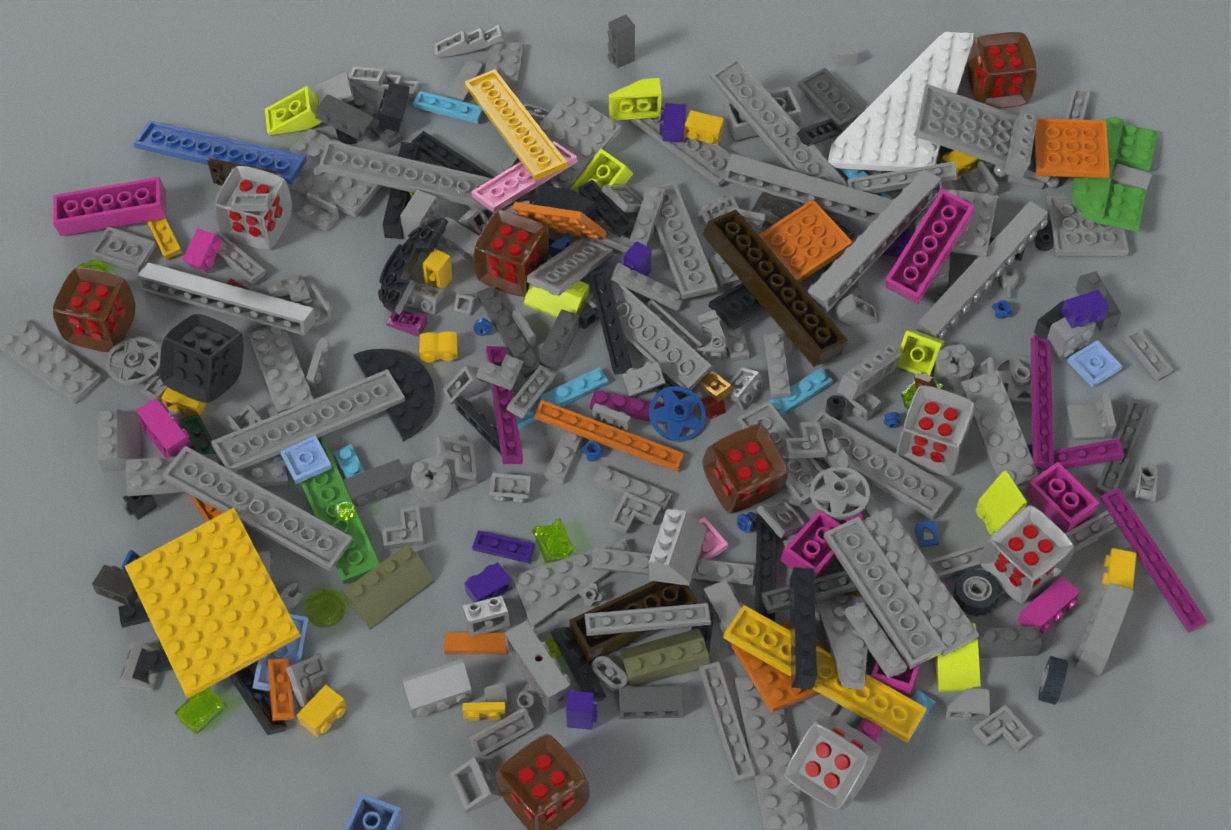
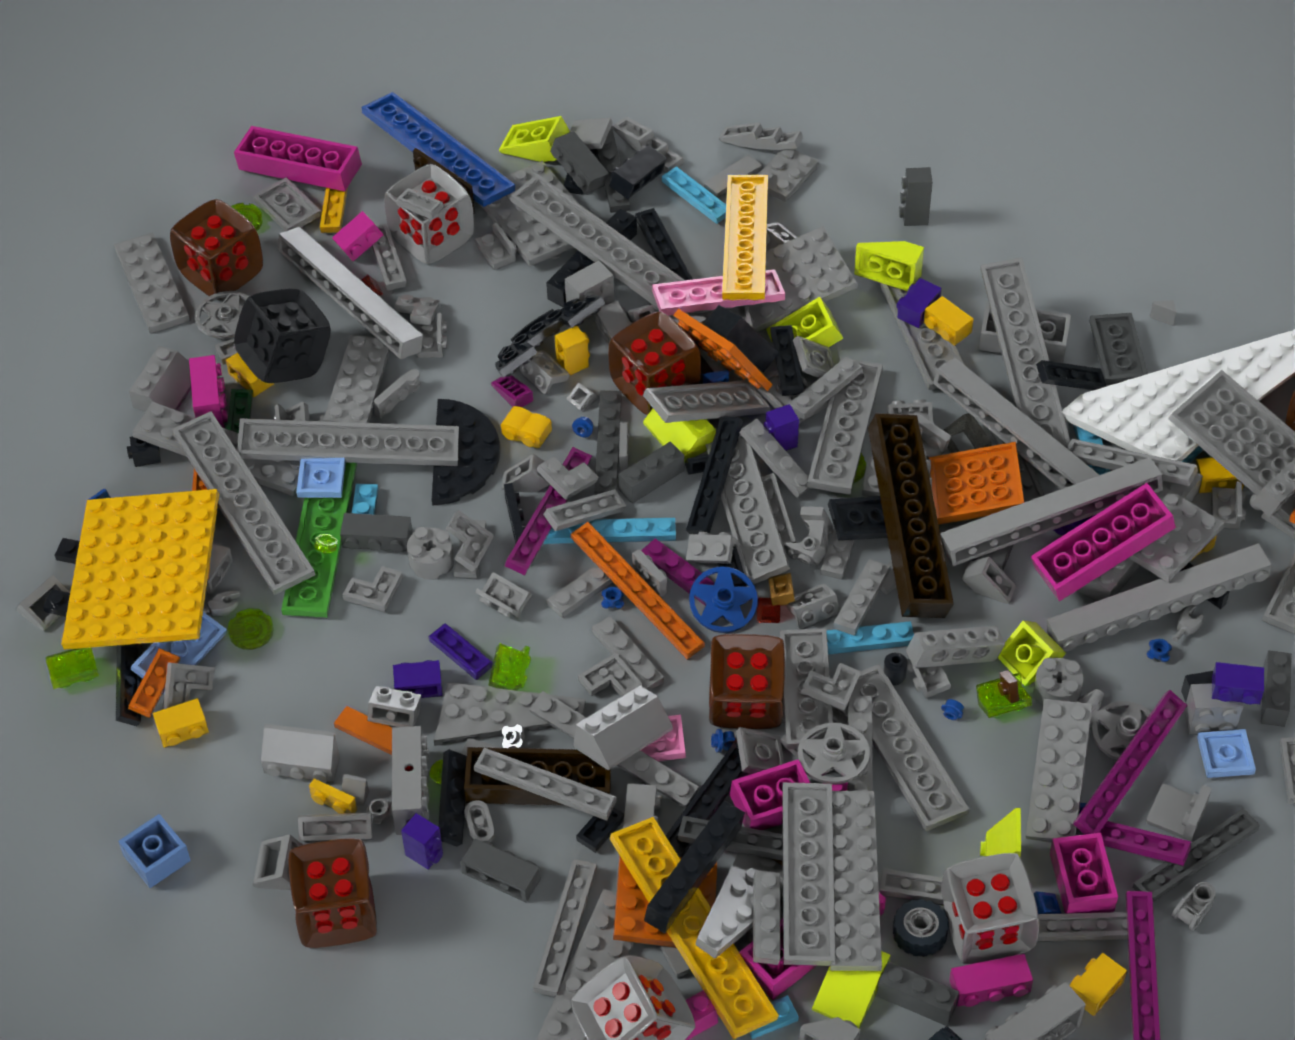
camera: 30 degrees right, 5 degrees down
clear smoke brick [92,564,138,605] -> none
olive slope [343,544,434,630] -> none
olive slope [619,628,710,687] -> none
light grey piece [896,386,975,476] -> none
blue slope [915,521,939,547] -> none
black plate [1034,219,1054,251] -> none

